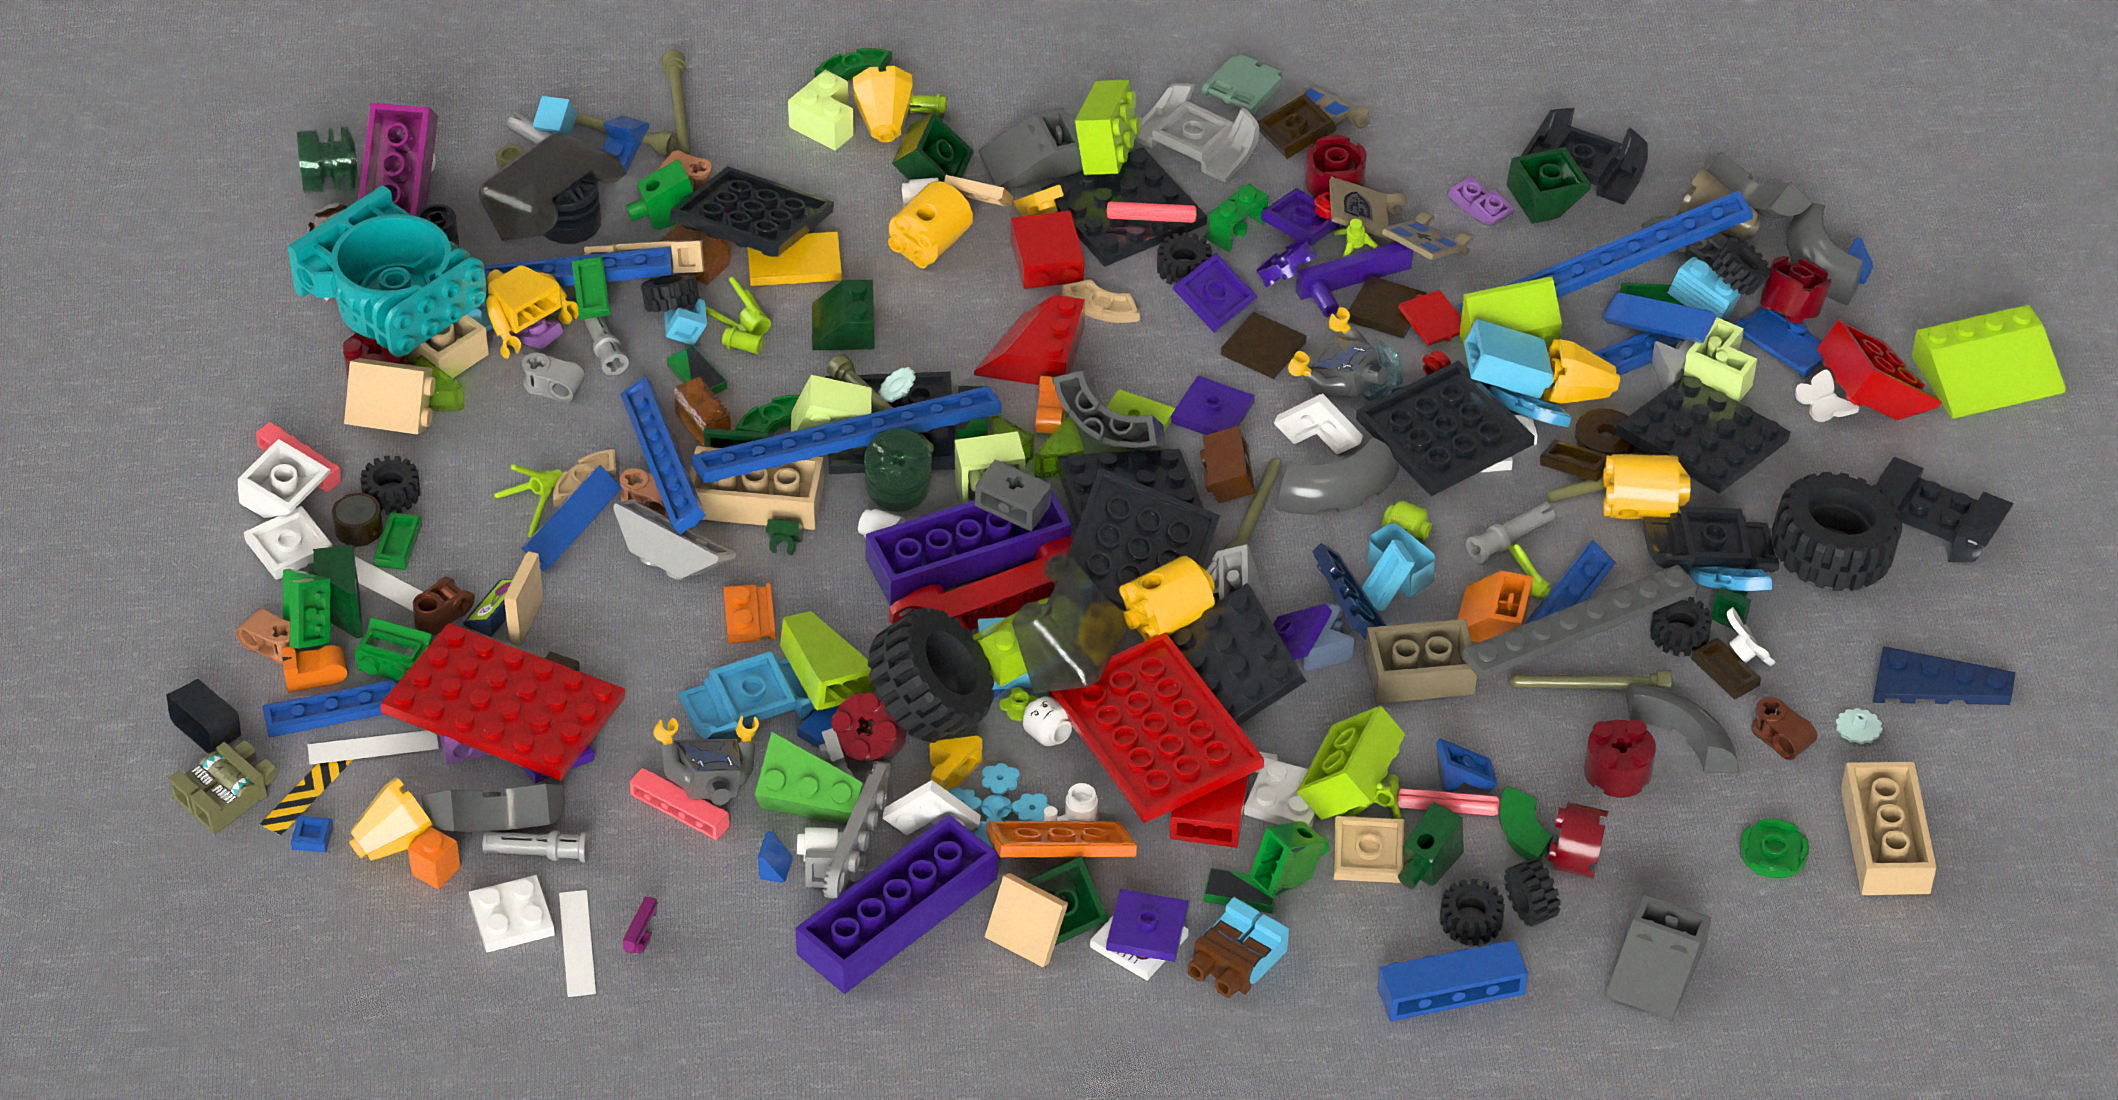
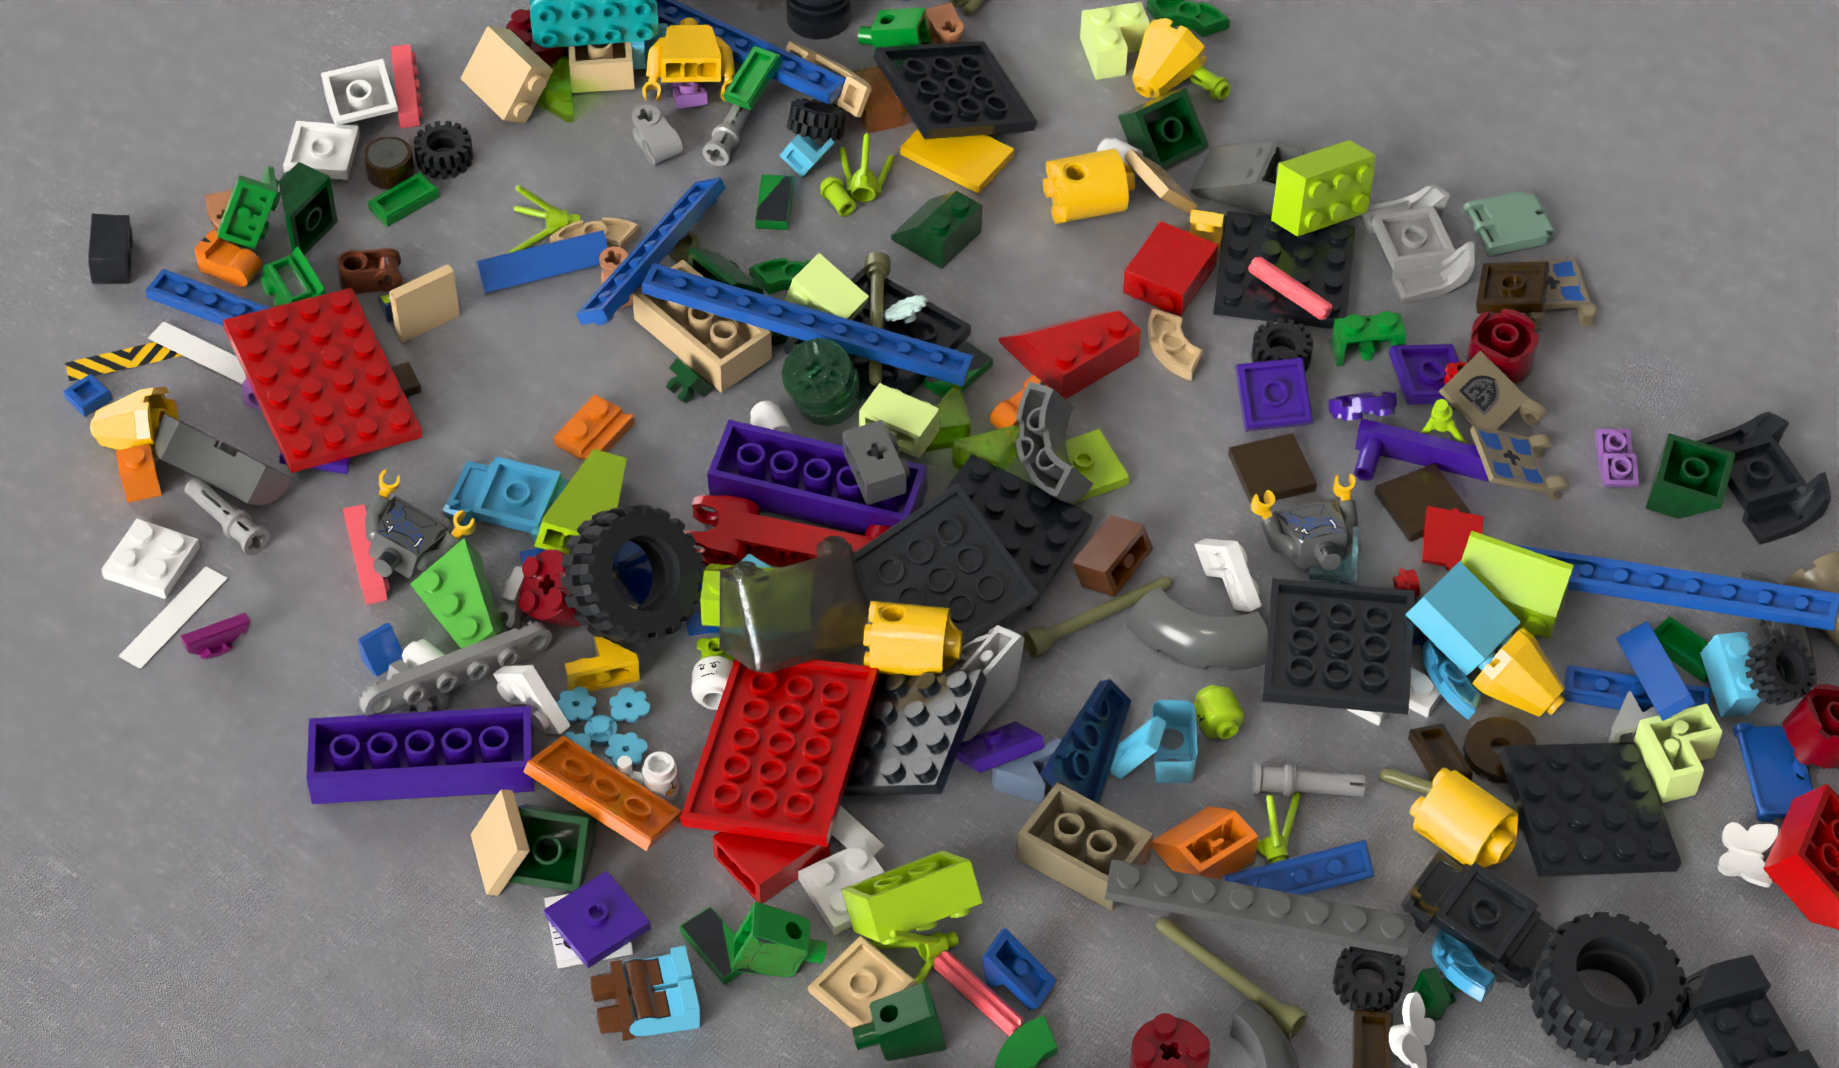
camera: 40 degrees right, 5 degrees up
olive hips [168,740,277,835] -> none
white sticker [355,556,423,611] -> none
wedge [613,499,736,580] -> none
clear orange brick [673,377,731,447] -> none
dark purple plate [1171,376,1255,435] -> none

